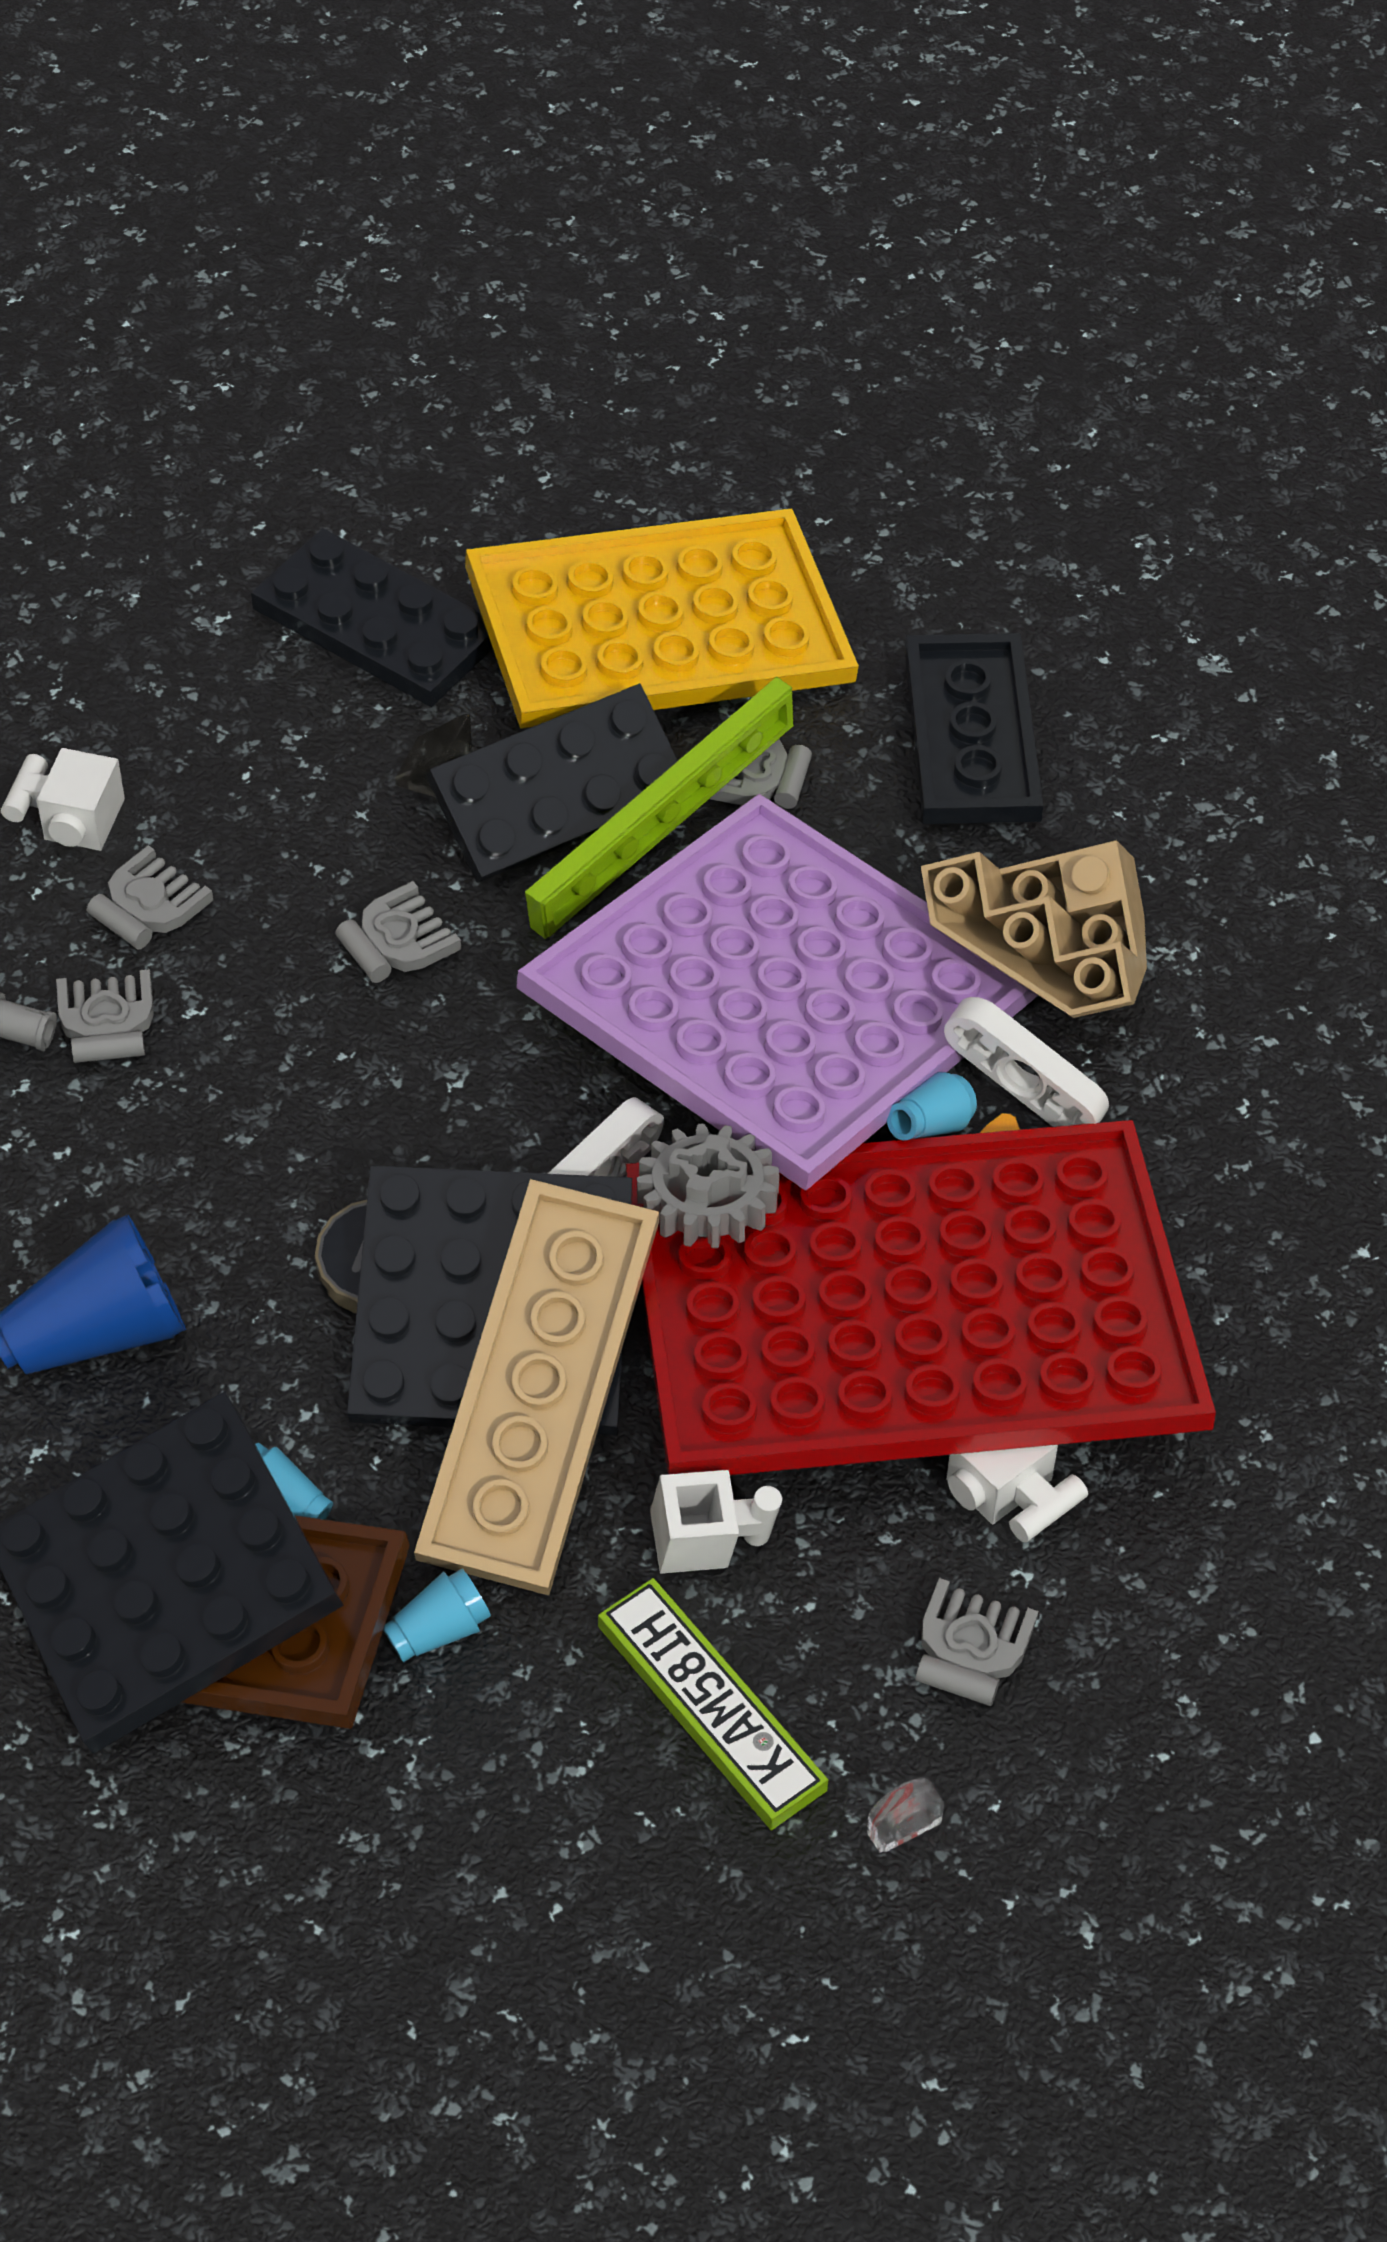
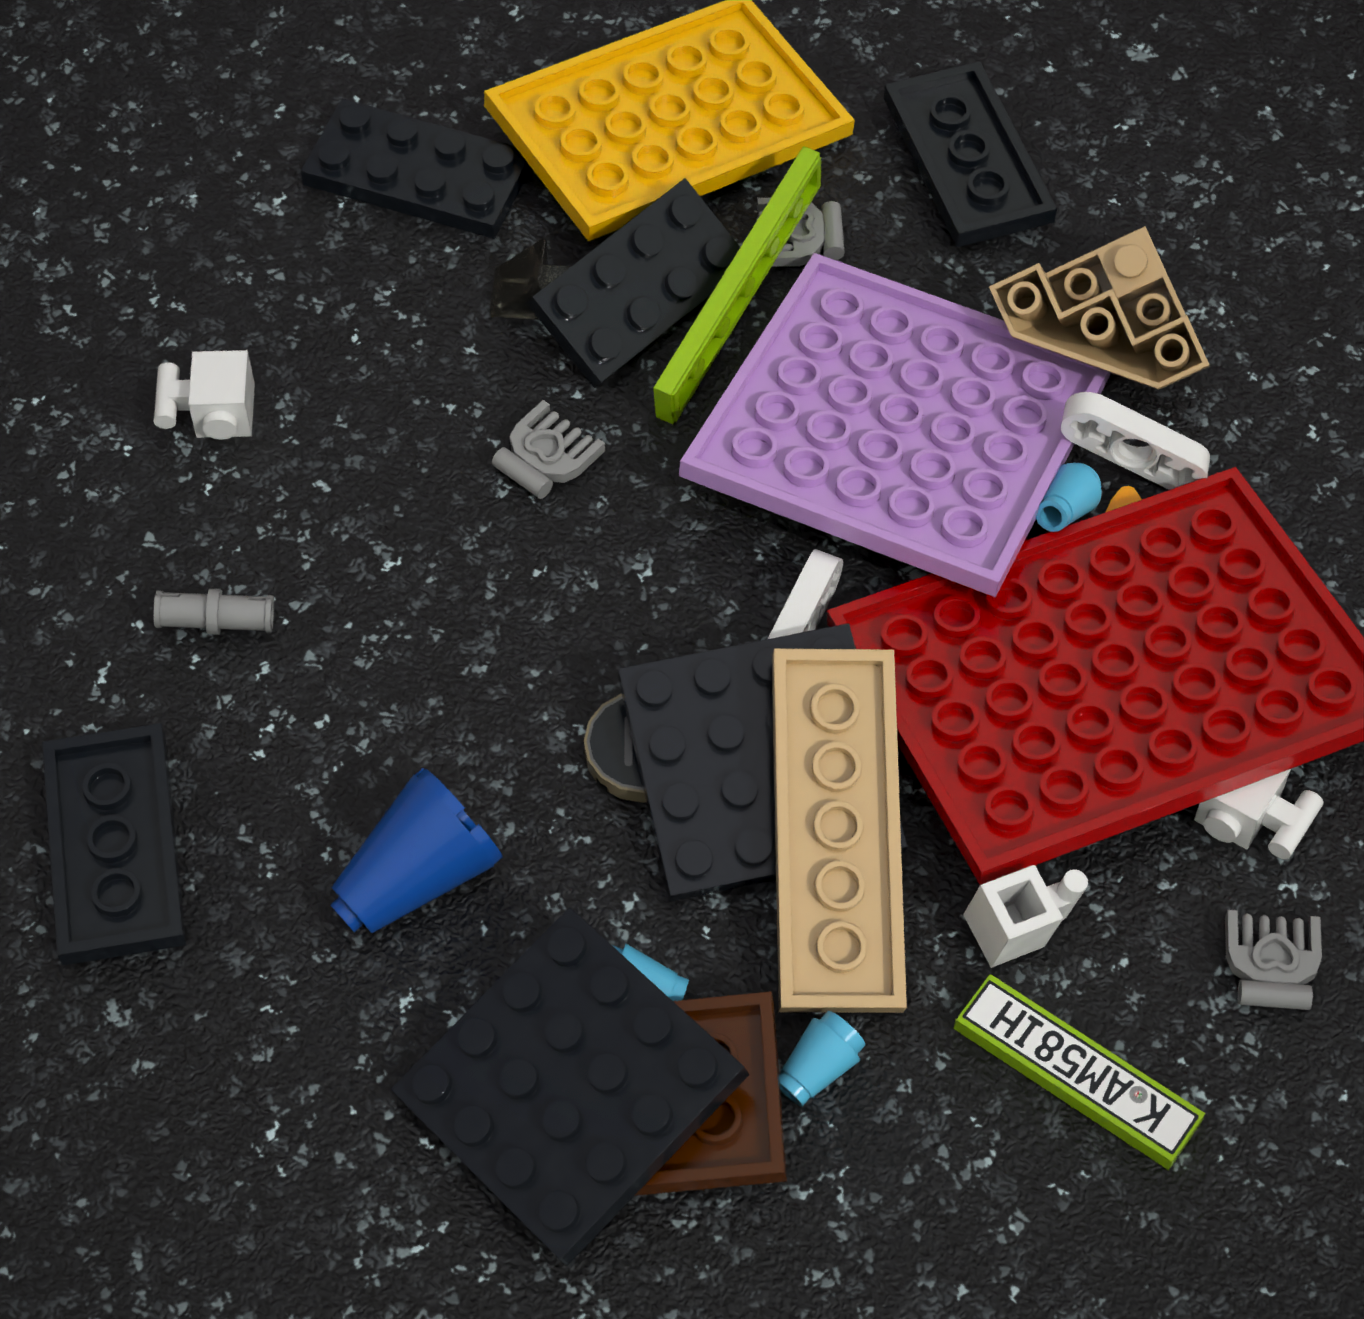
camera: 15 degrees left, 5 degrees up
light grey piece [56,969,154,1063] -> none
light grey piece [87,845,213,949] -> none
light grey gear [637,1124,779,1248] -> none
clear tile [867,1778,944,1853] -> none

